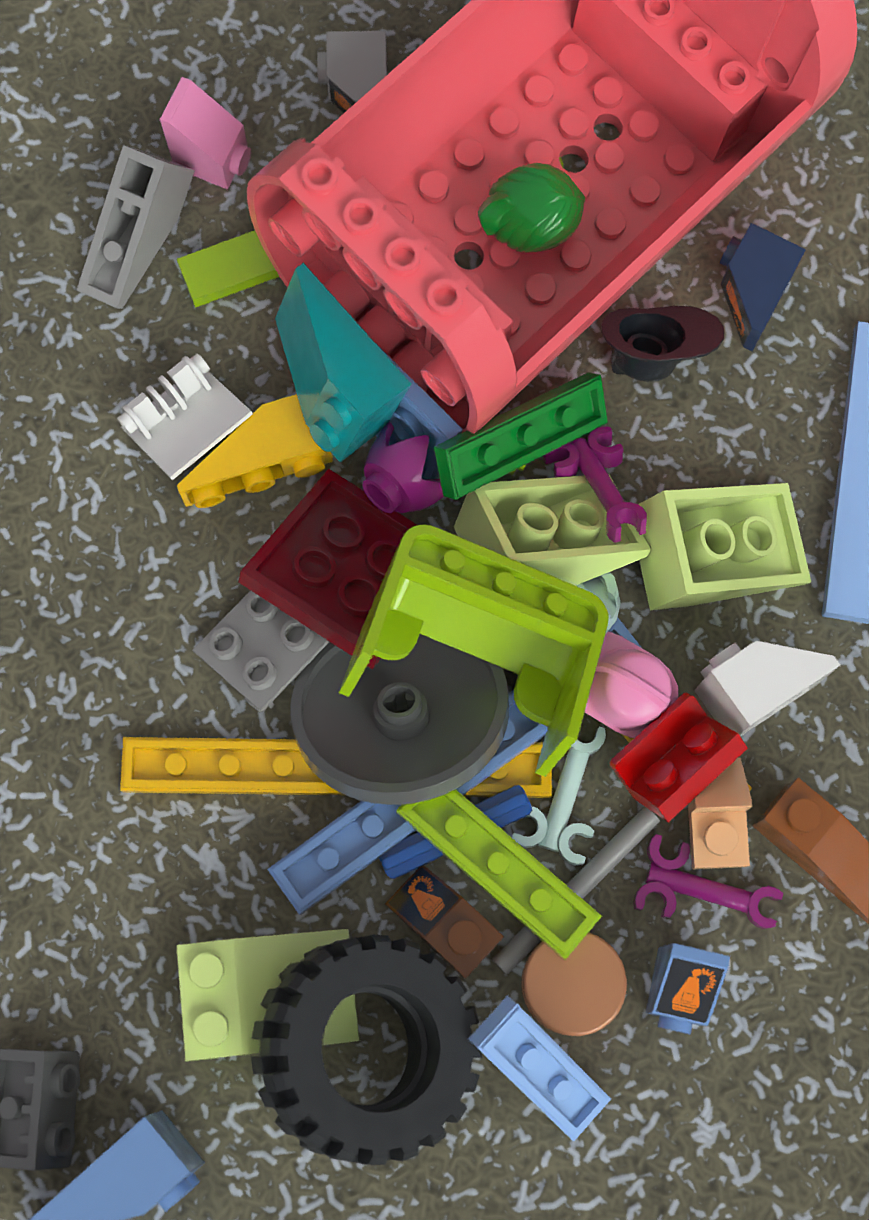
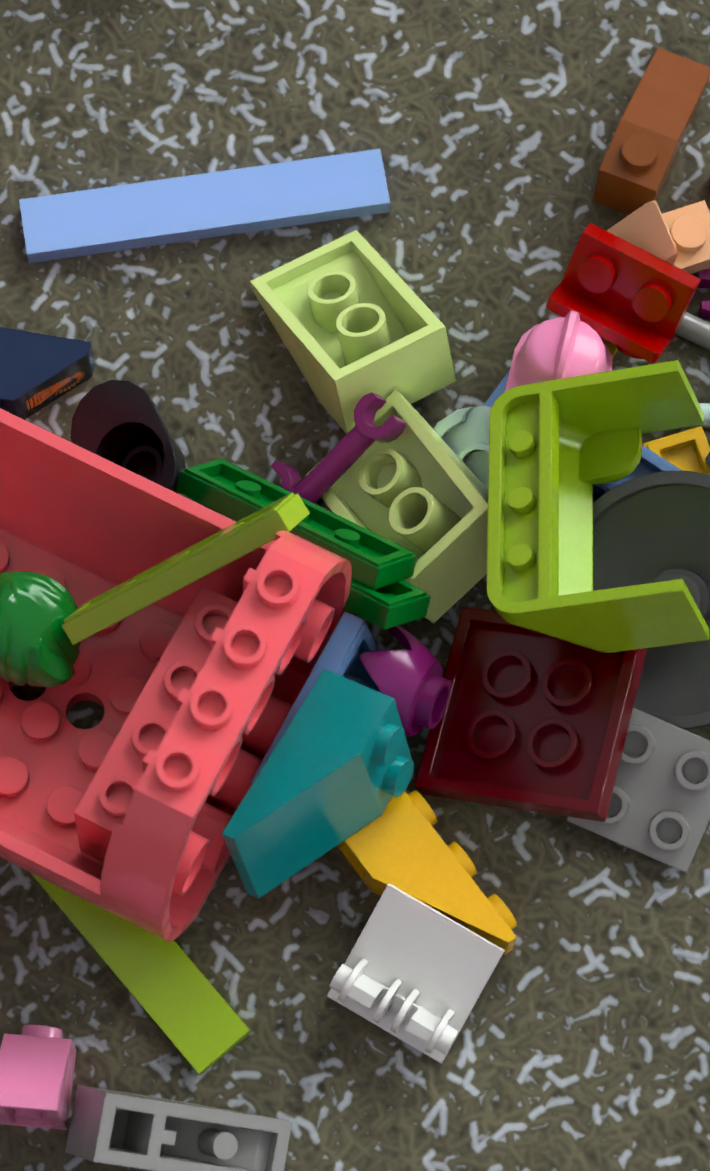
camera: 110 degrees left, 5 degrees down
white slope [695,641,840,737] -> none
none -> lime tile [61,492,310,645]
none -> green tile [176,458,417,590]

